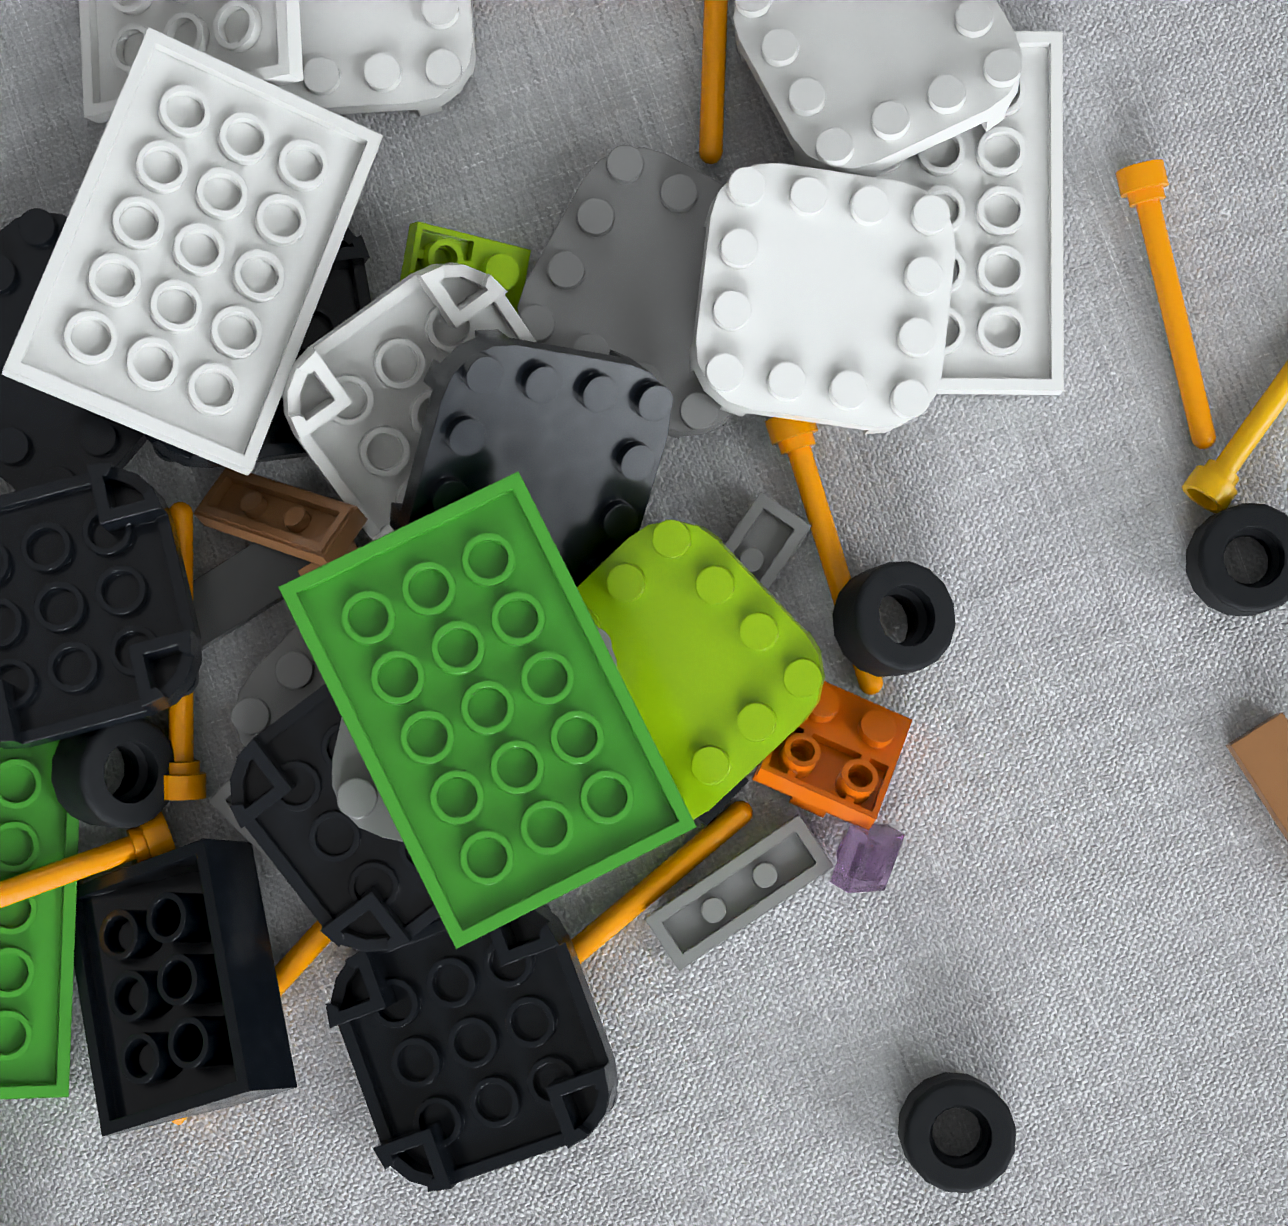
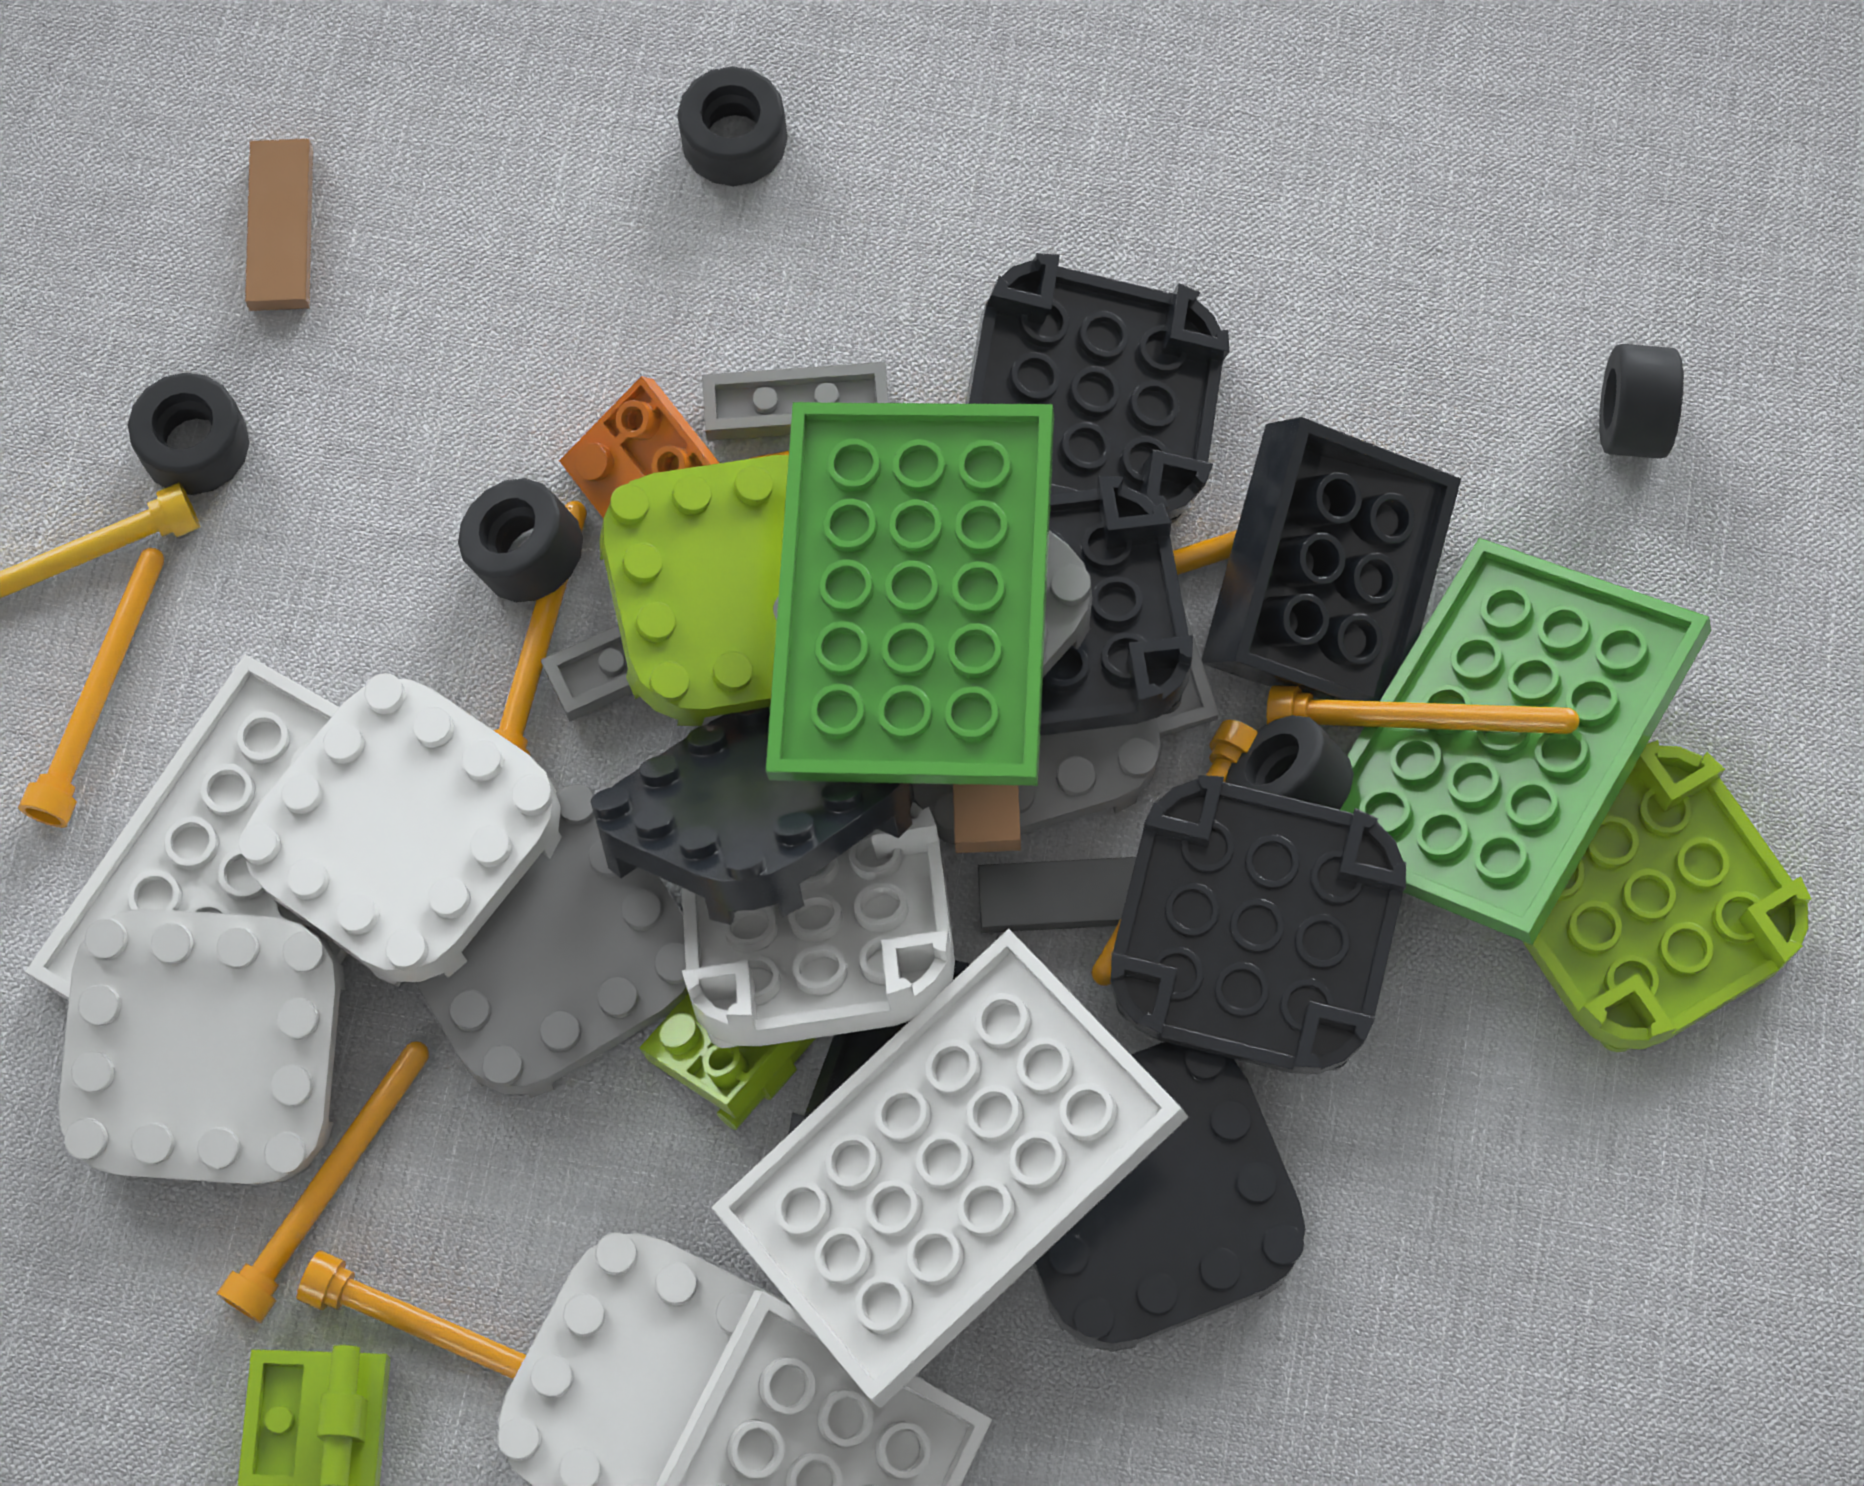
camera: 150 degrees left, 15 degrees down
medium nougat tile [193,467,368,566] -> none
clear purple plate [830,824,905,893] -> none

